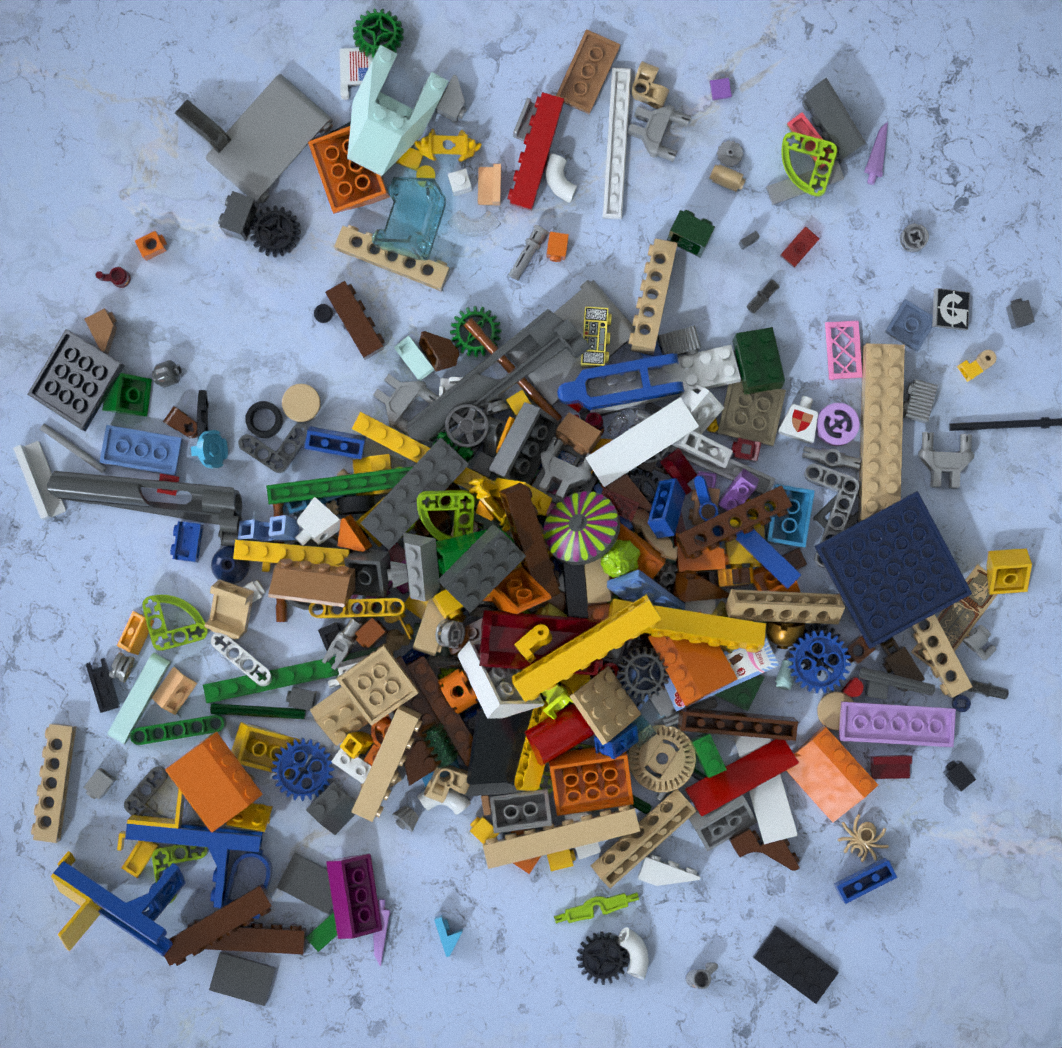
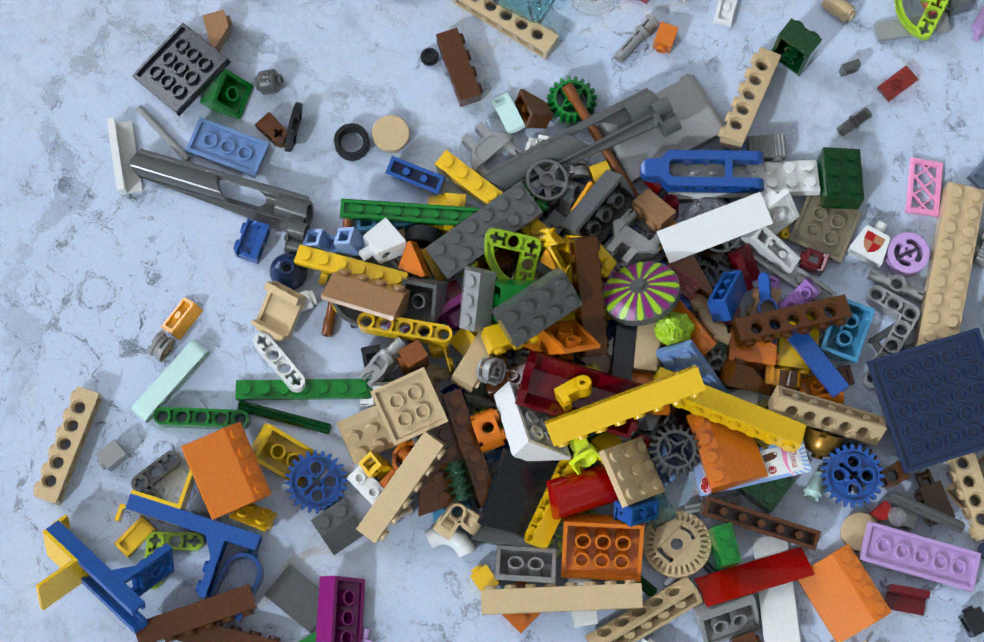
camera: 10 degrees right, 10 degrees down
black hinge [86,658,120,713] -> none
lime beam [142,595,208,651] -> none
light nougat panel [152,667,197,715] -> none
red plate [157,473,179,496] -> none
medium azure tile [191,430,228,469] -> none
dark grey beam [238,424,308,473] -> none
dark grey brick [286,687,317,711] -> none
light grey piece [387,561,408,588] -> none
light grey piece [392,806,419,832] -> none
medium nougat tile [481,795,492,816] -> none
yellow brick [547,849,576,871] -> none
brick [581,307,612,367] -> none
light grey brick [650,686,676,717] -> none
none -> clear plate [888,507,906,527]

